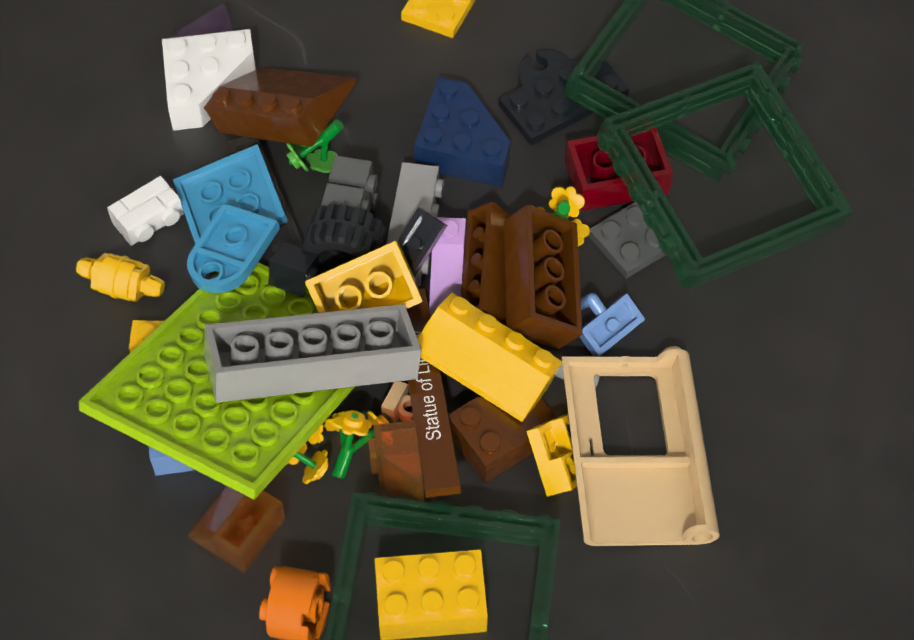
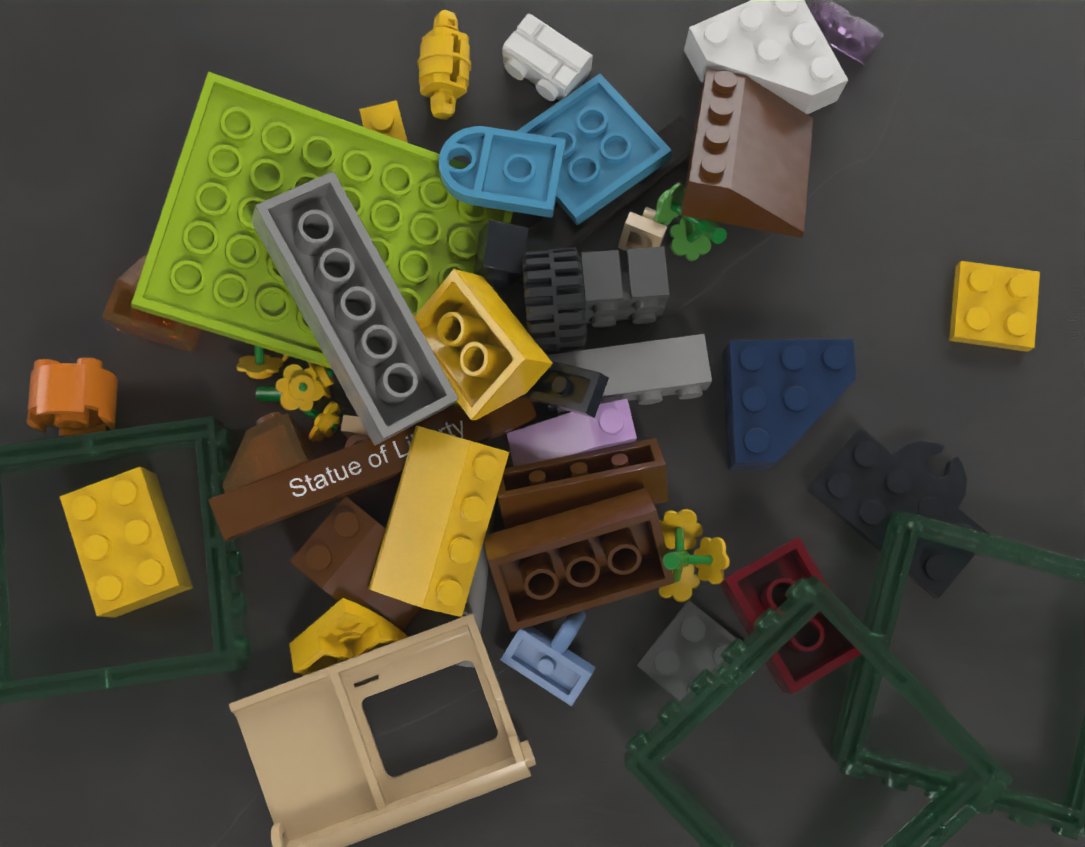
camera: 75 degrees right, 20 degrees up
none -> tan tile [618,207,667,251]

